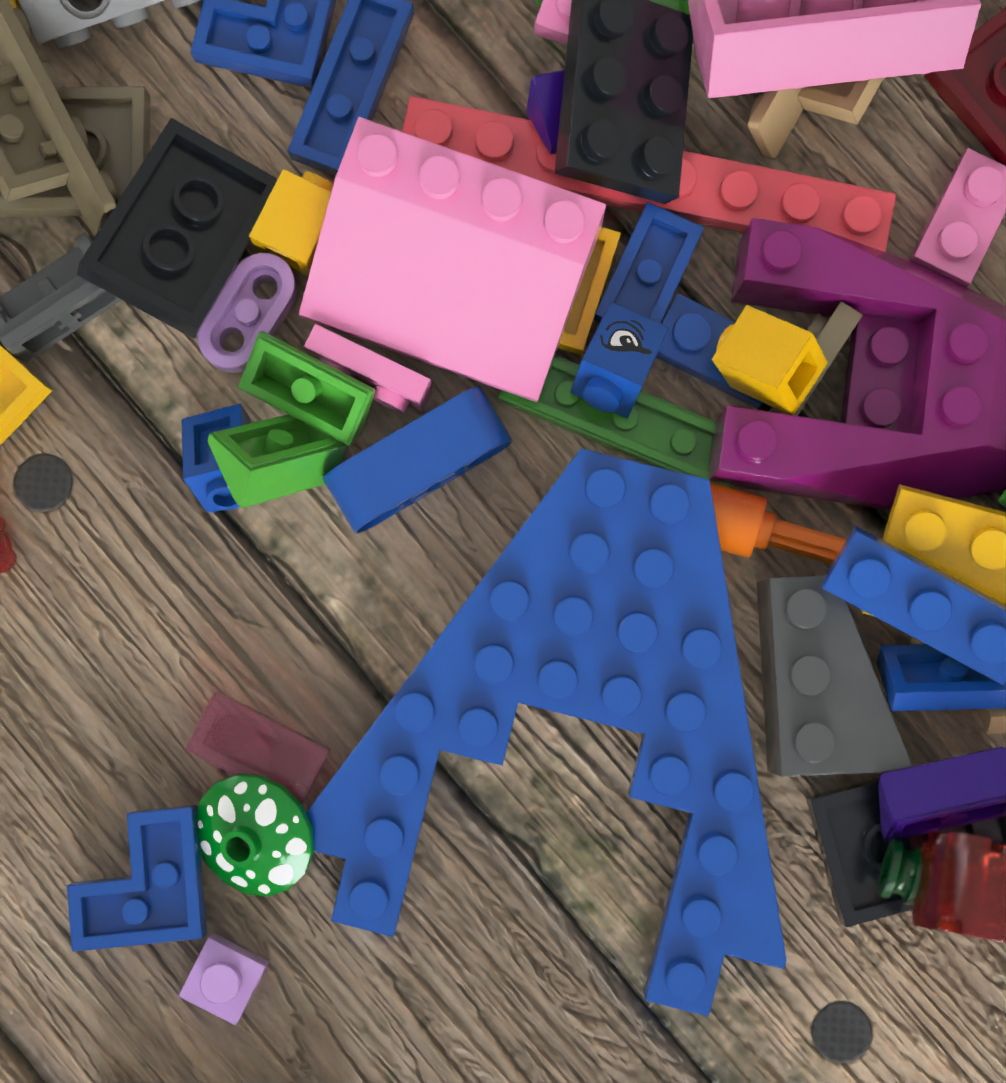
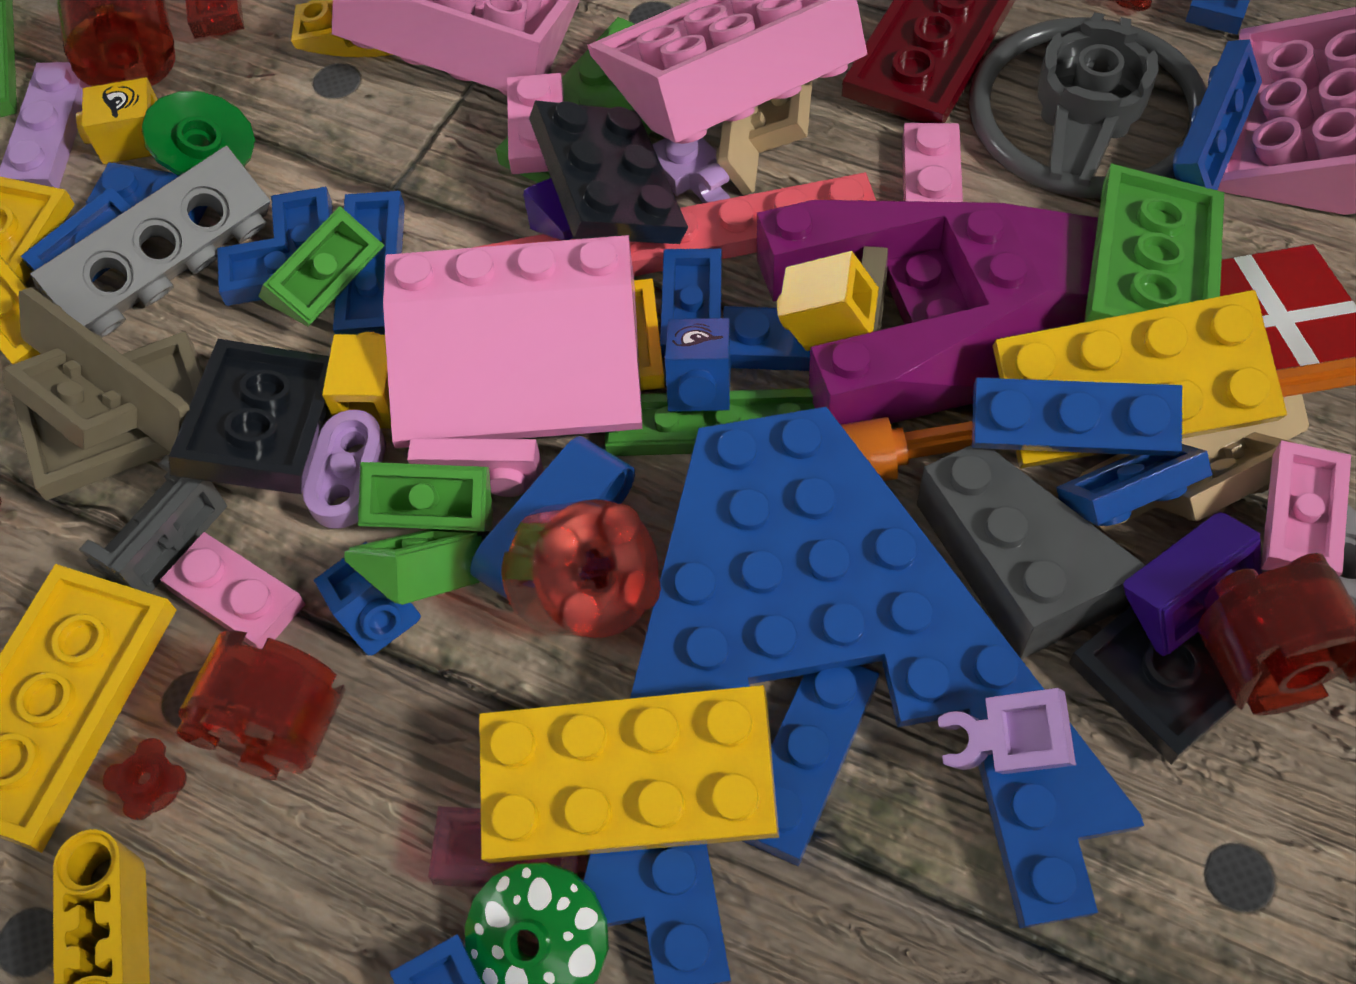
camera: 20 degrees left, 25 degrees down
dark green bush [878,838,928,906] -> none
none -> bright pink plate [160,532,305,654]
none -> clear red brick [176,630,346,780]
none -> bright green slope [258,206,385,327]
none -> yellow plate [479,685,779,863]
none -> clear red brick [501,499,661,638]
none -> lavender plate [653,138,730,203]
none -> blue plate [743,665,880,867]
none -> lavender plate [938,688,1076,774]

